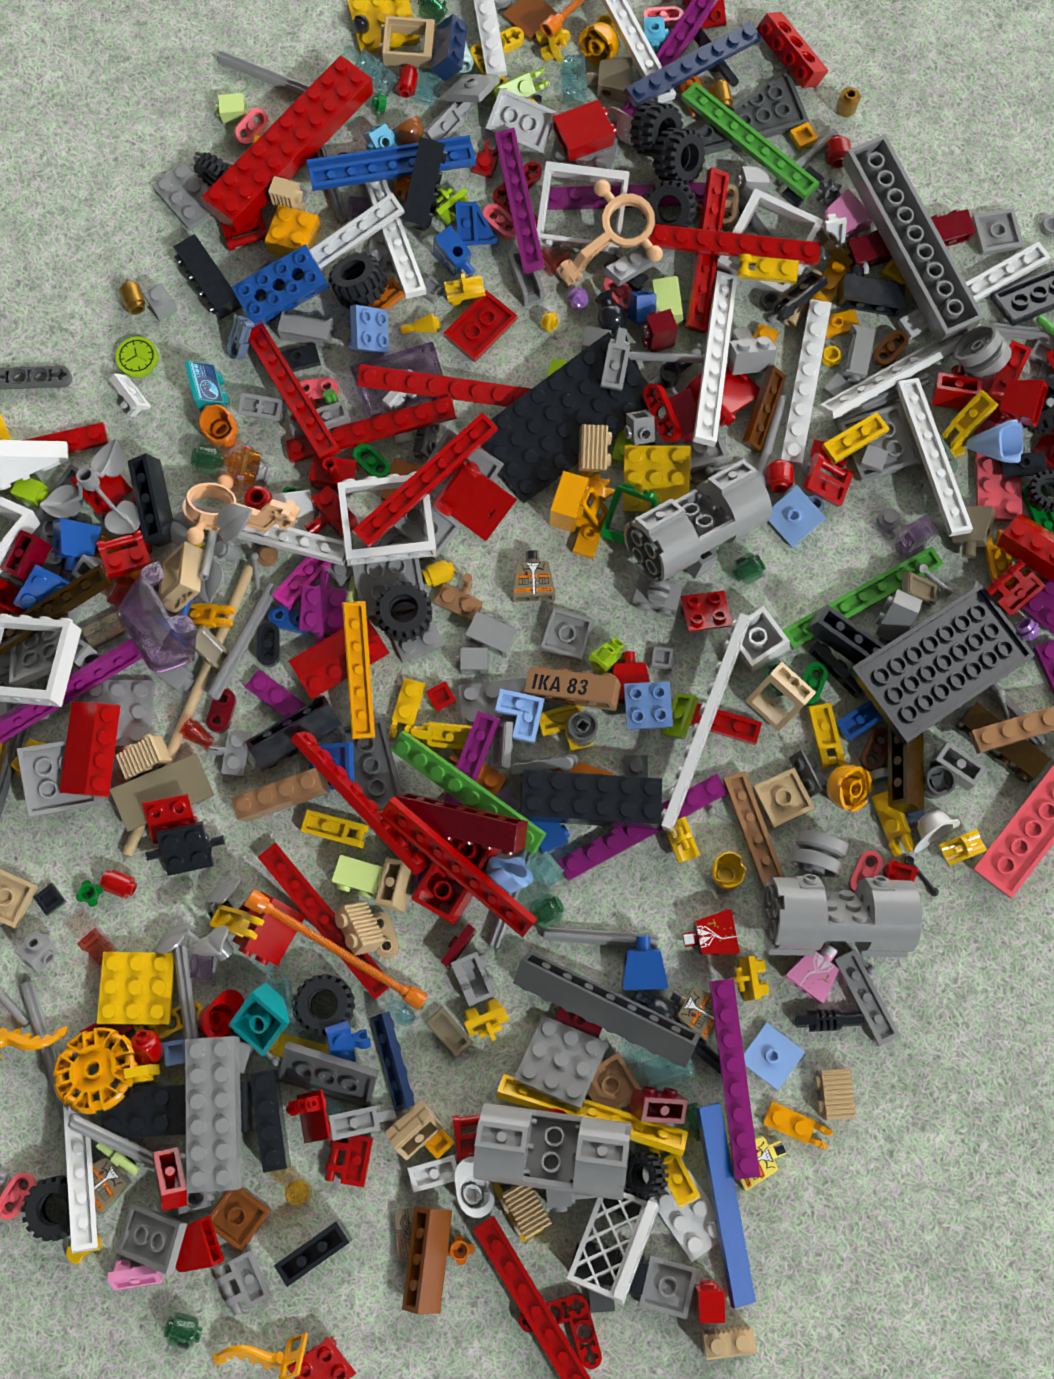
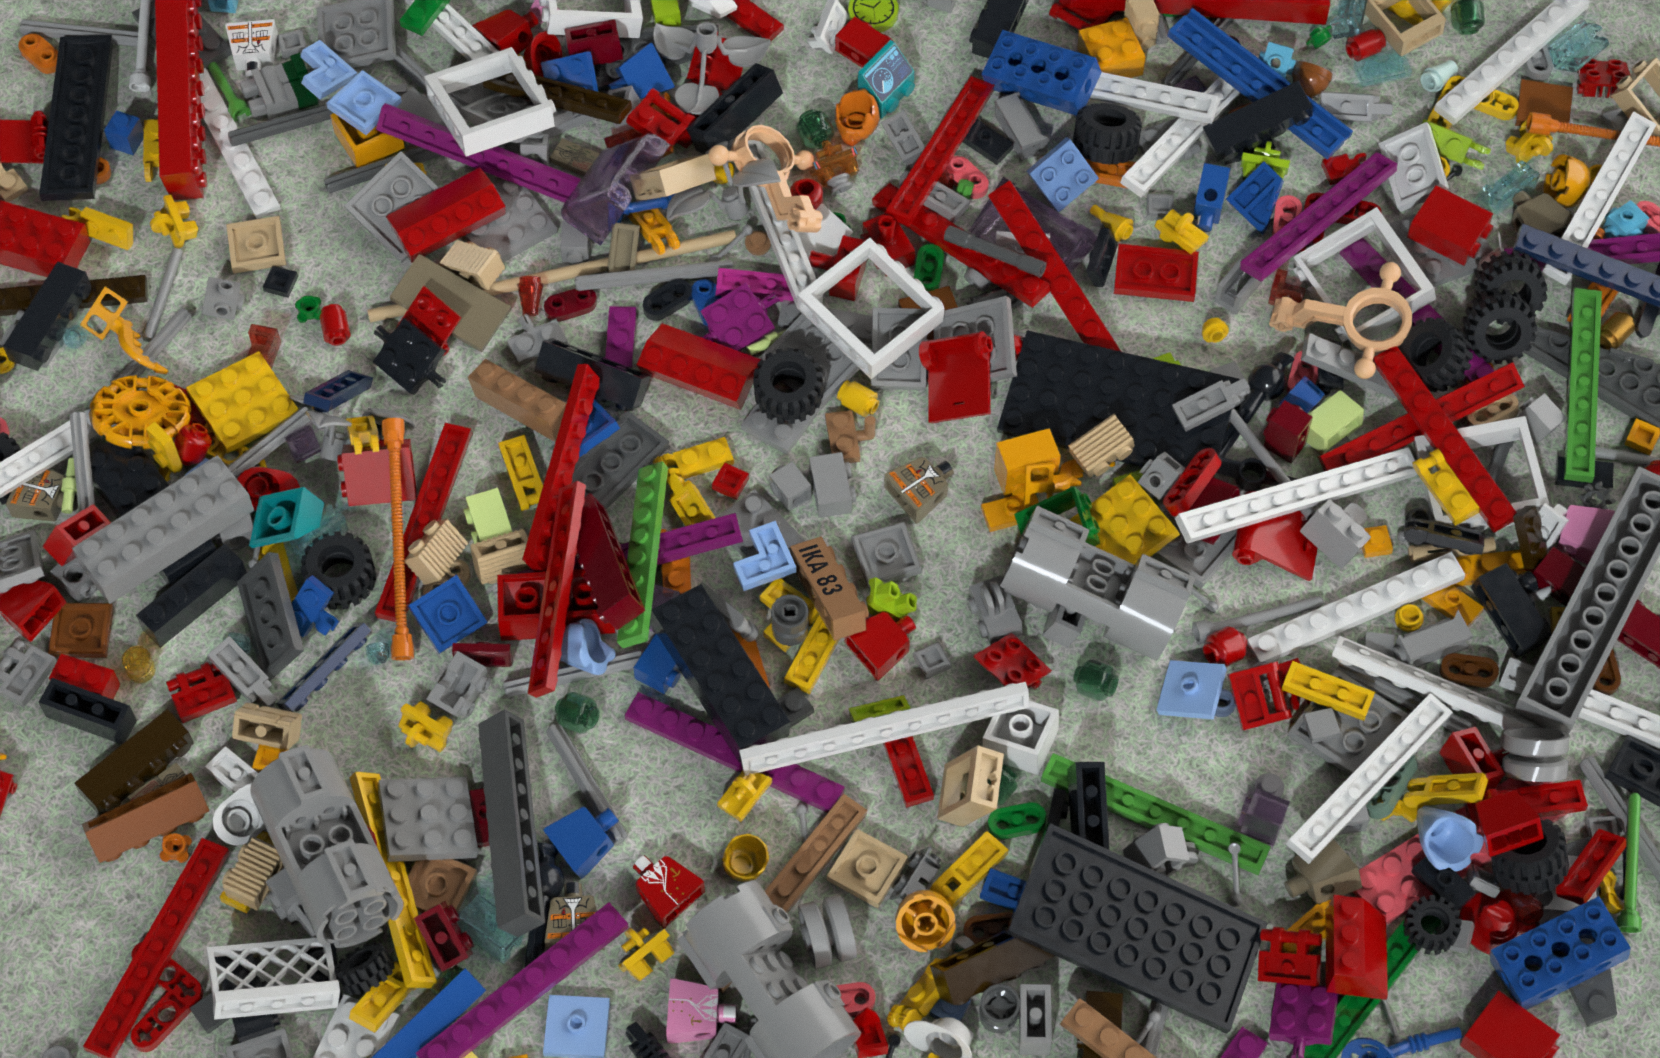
camera: 55 degrees right, 15 degrees down
light grey piece [199,530,218,580] -> none
sand blue piece [227,316,255,359] -> none
red hinge [286,1089,331,1144] -> none
light orange tile [342,601,375,739] -> none
red plate [352,413,498,548] -> none
dark tan tile [425,1007,474,1058] -> none
dark blue brick [431,14,467,82] -> none
light grey plate [444,74,500,103] -> none
light grey plate [491,722,513,769] -> none
clear light blue hinge [535,852,564,892] -> none
medium lavender plate [567,287,589,309] -> none
medium blue plate [624,681,673,730] -> none
reddish brown plate [742,365,786,452] -> none
dark tan tile [902,571,937,606] -> none
medium lavender plate [1016,618,1039,641] -> none
none -> red brick [49,654,121,699]
none -> dark brown brick [74,709,194,816]
none -> dark blue plate [303,370,373,413]
none -> blue plate [408,575,488,654]
none -> yellow plate [784,615,840,694]
none -> red brick [835,16,893,68]
none -> dark grey piece [944,225,1046,277]
none -> black plate [1086,228,1118,287]
none -> light grey tile [1466,864,1500,898]

